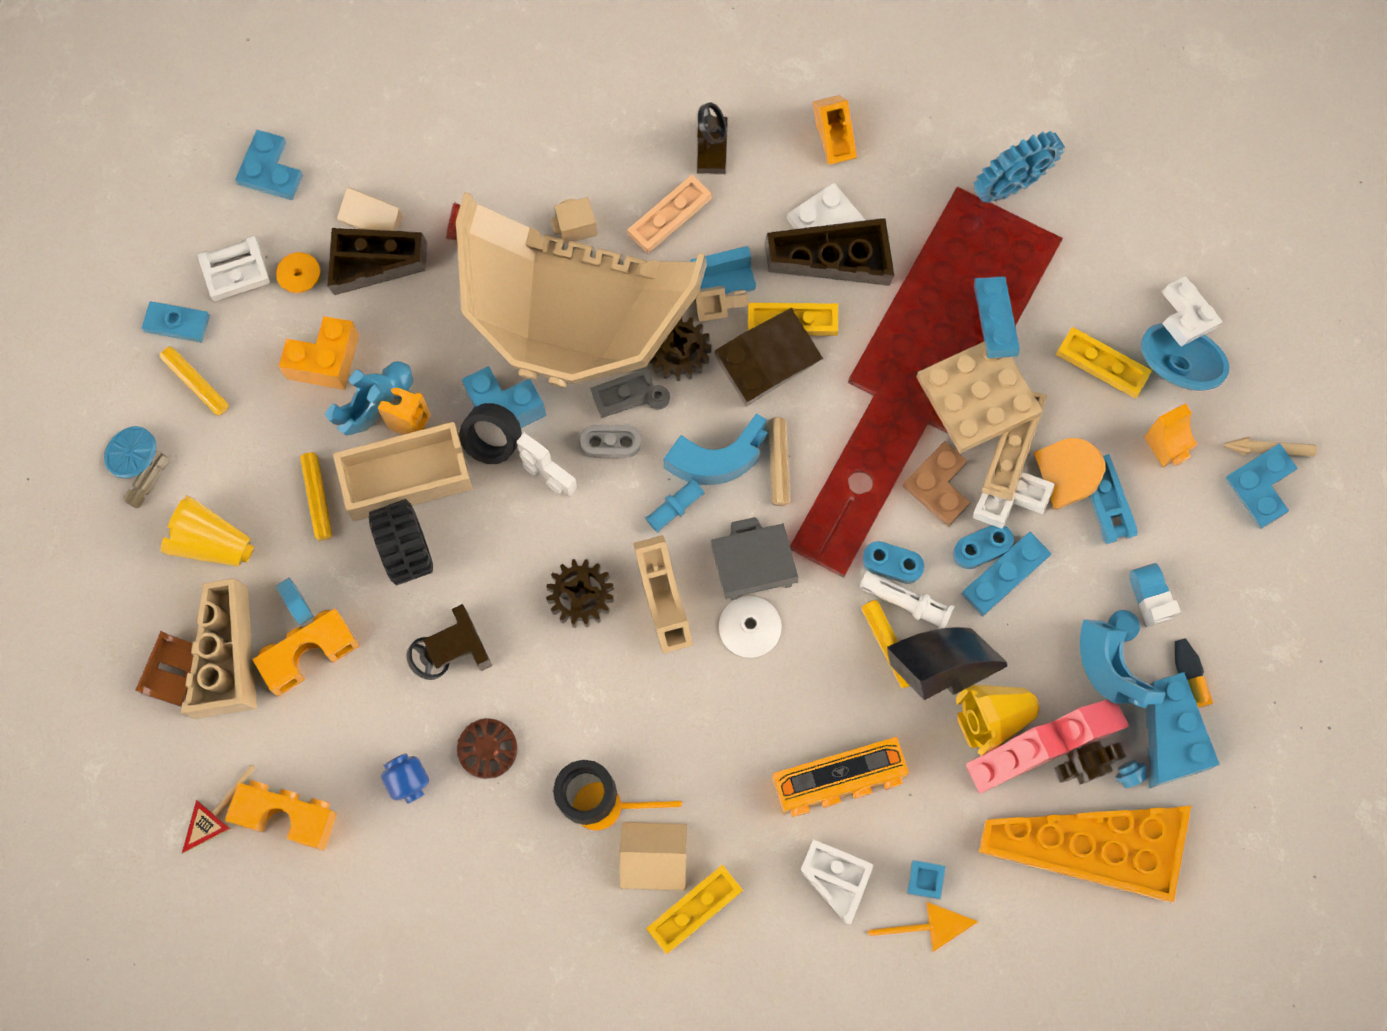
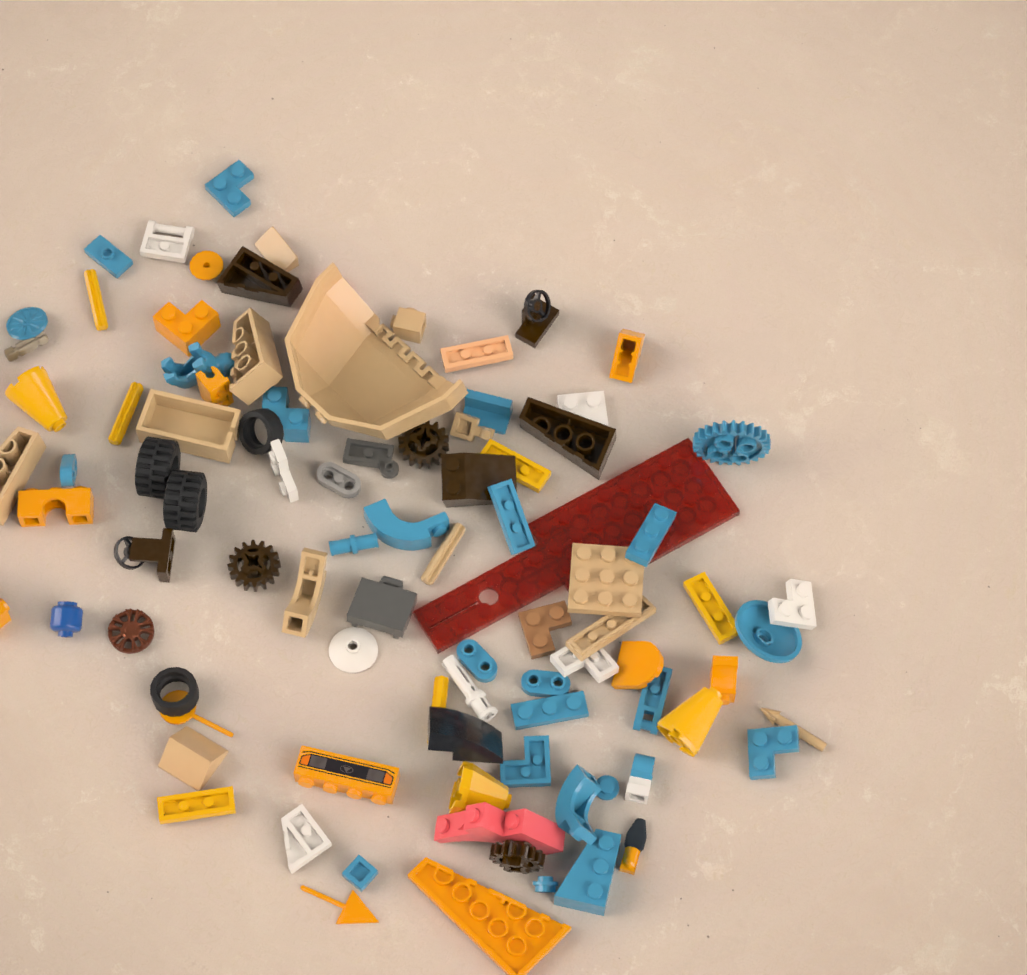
camera: 30 degrees right, 10 degrees down
none -> black tyre [163,469,207,533]
none -> tan wedge [229,307,283,406]
none -> dark azure plate [487,479,536,555]
none -> dark azure plate [500,735,551,788]
none -> yellow cone [656,687,723,757]

